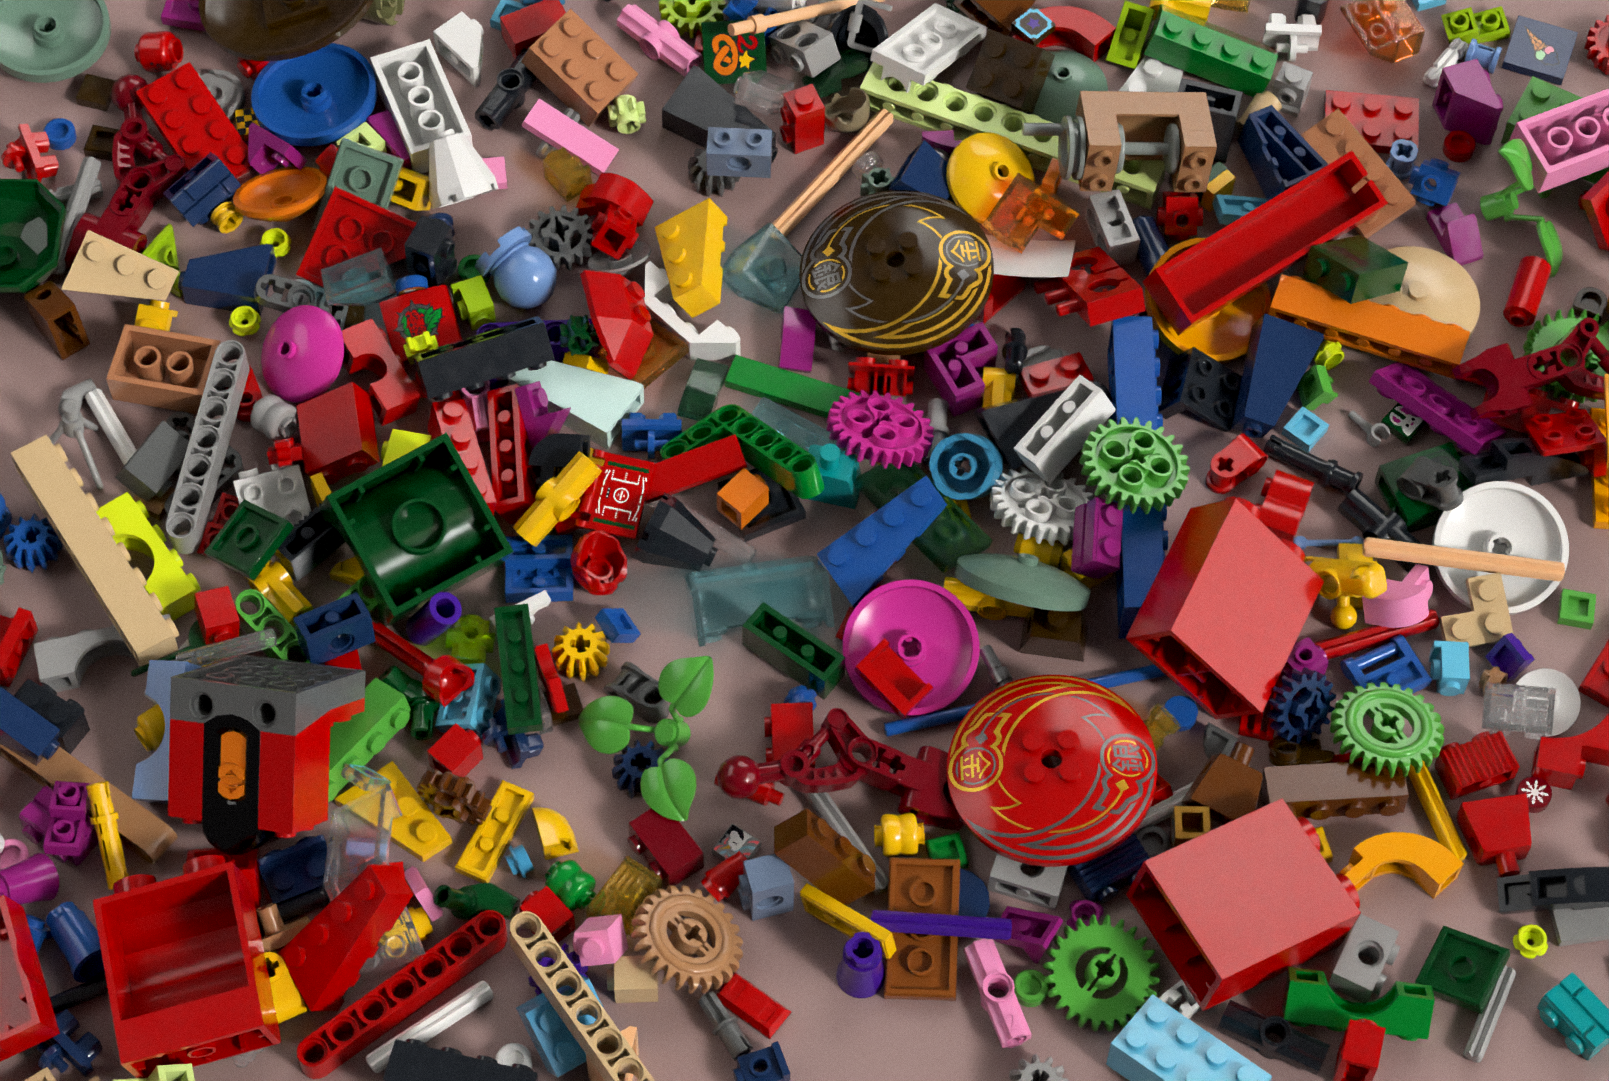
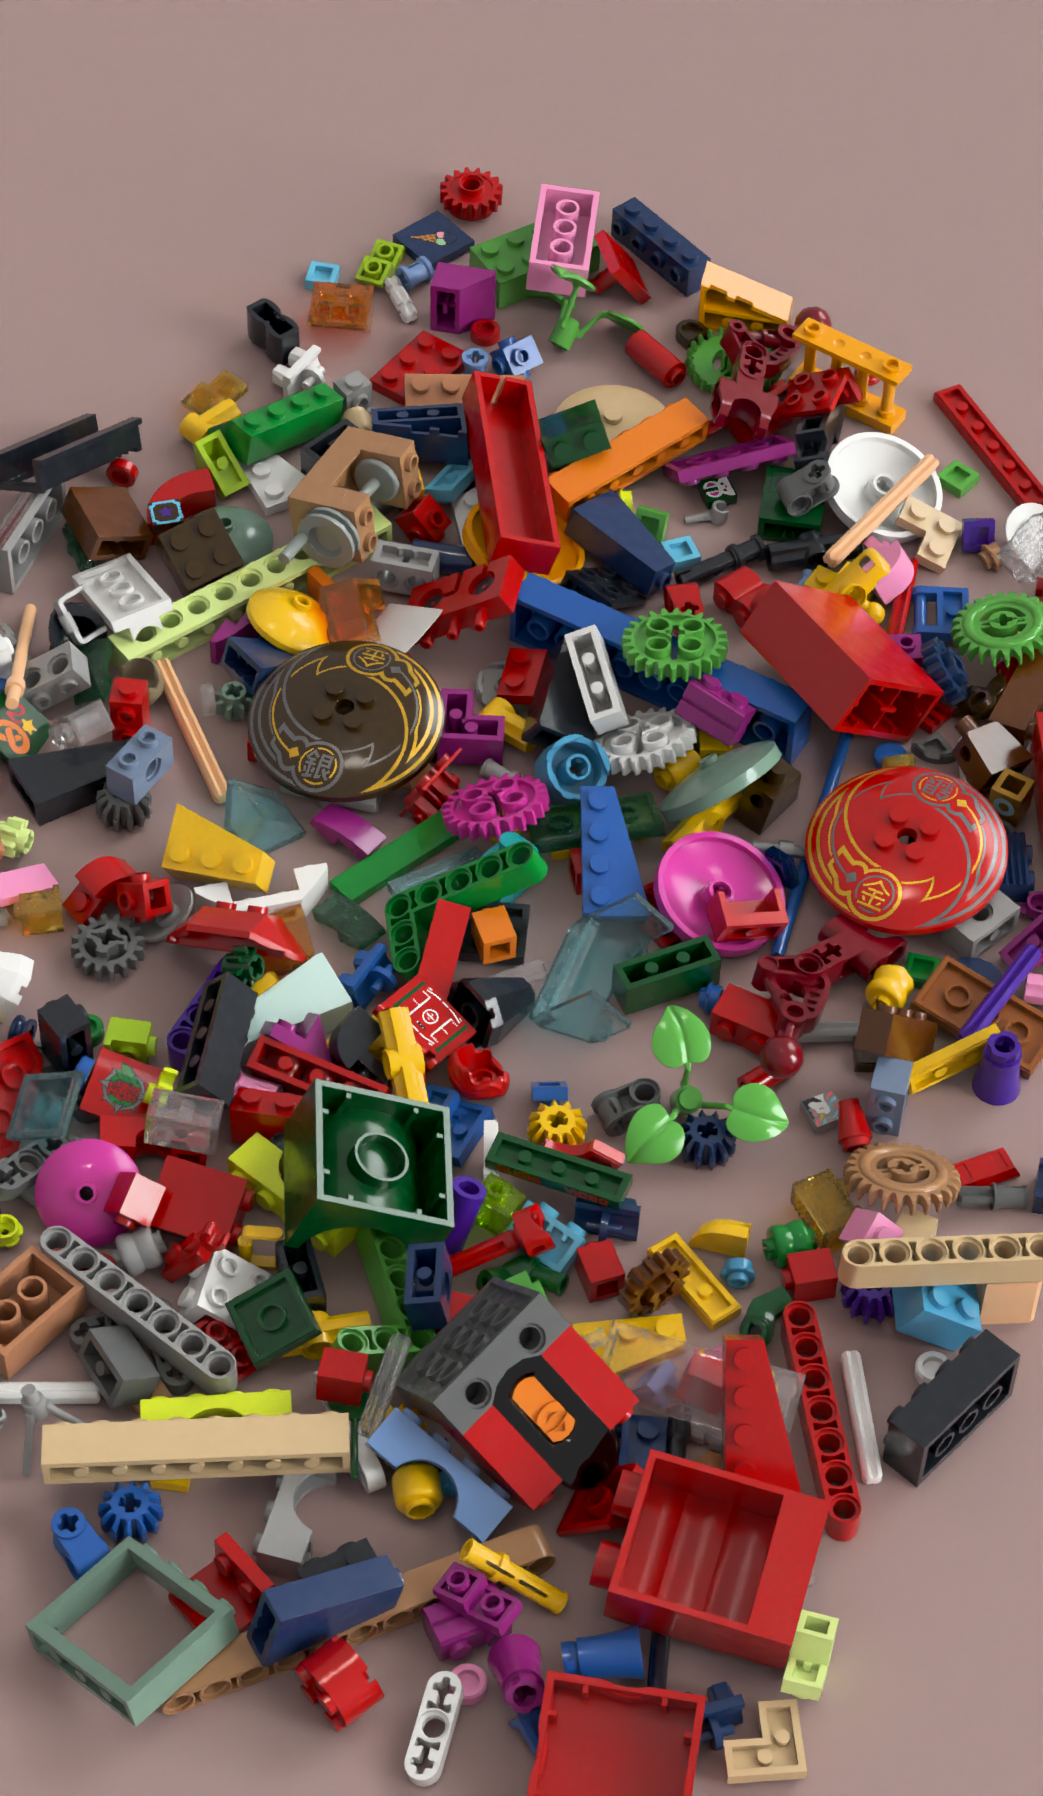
camera: 60 degrees left, 10 degrees down
yellow tile [329,557,365,586] -> none
medium blue tile [474,226,557,310] -> none
dark red brick [627,808,704,887] -> none
black axle [1002,328,1028,375] -> none
magenta slope [1426,202,1484,266] -> none
medium azure brick [1429,640,1470,696] -> none
none -> brick [103,1171,166,1231]
none -> clear brick [143,1088,225,1156]
none -> clear blue tile [764,846,800,890]

